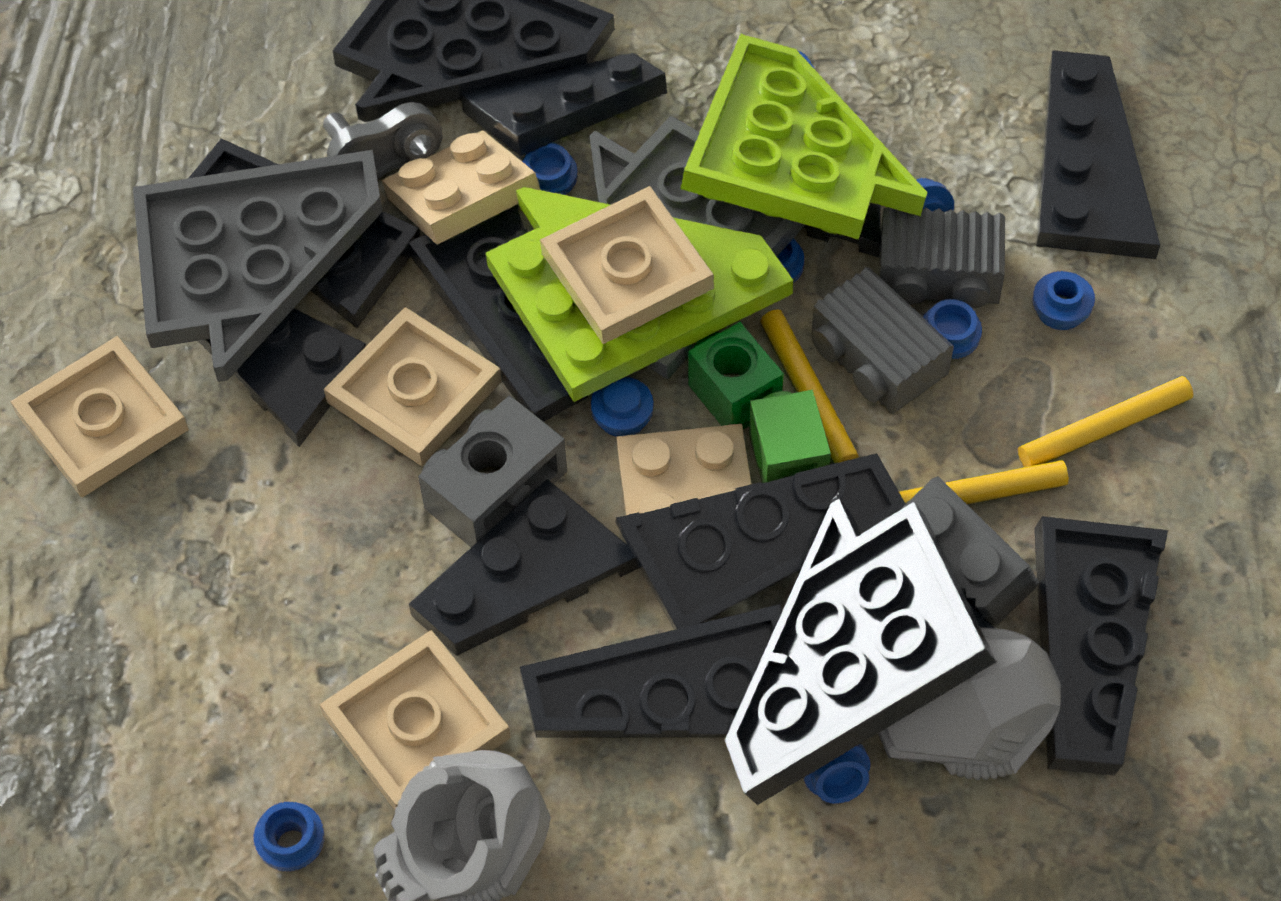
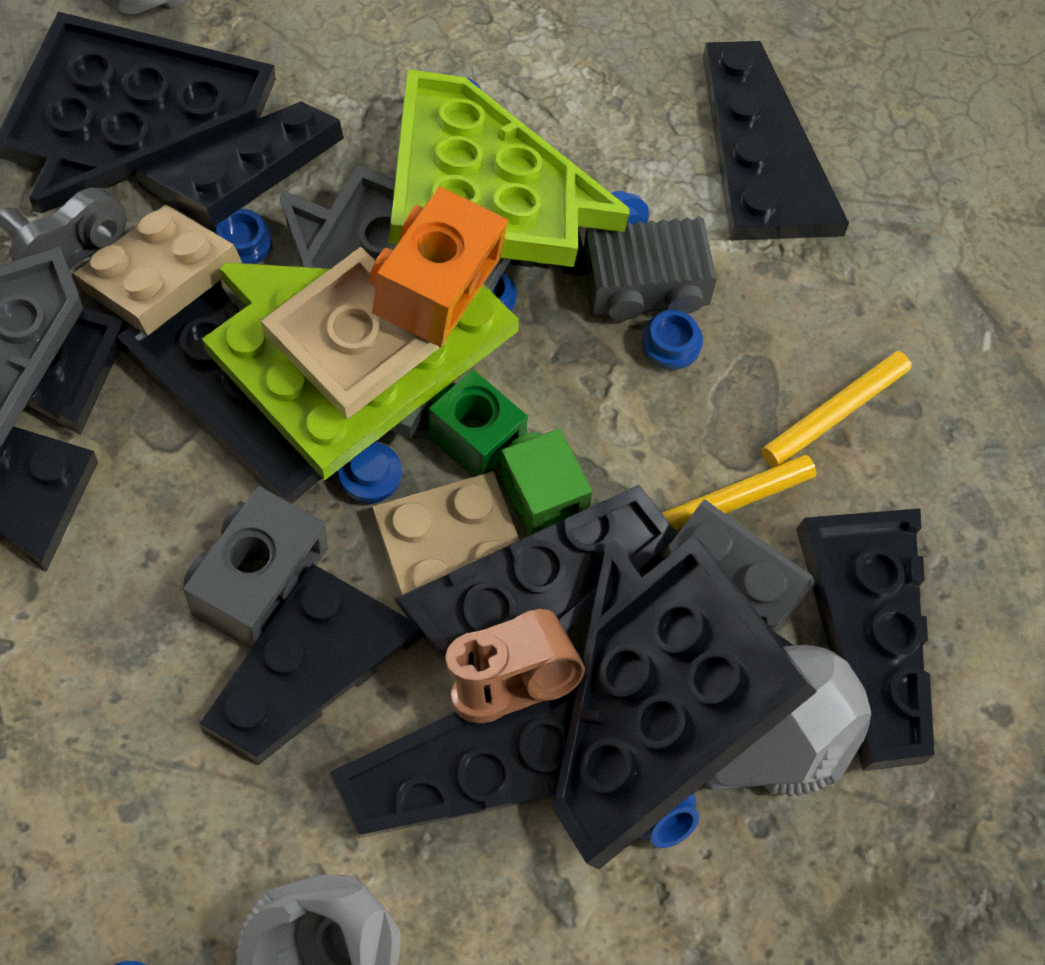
camera: 20 degrees left, 5 degrees up
tan plate [319,630,511,810] -> none
tan plate [324,307,502,466] -> none
yellow bar [760,309,859,463] -> none
dark grey brick [811,267,954,414] -> none
blue plate [1032,271,1095,330] -> none
none -> orange brick [369,186,509,347]
none -> nougat piece [445,609,585,723]

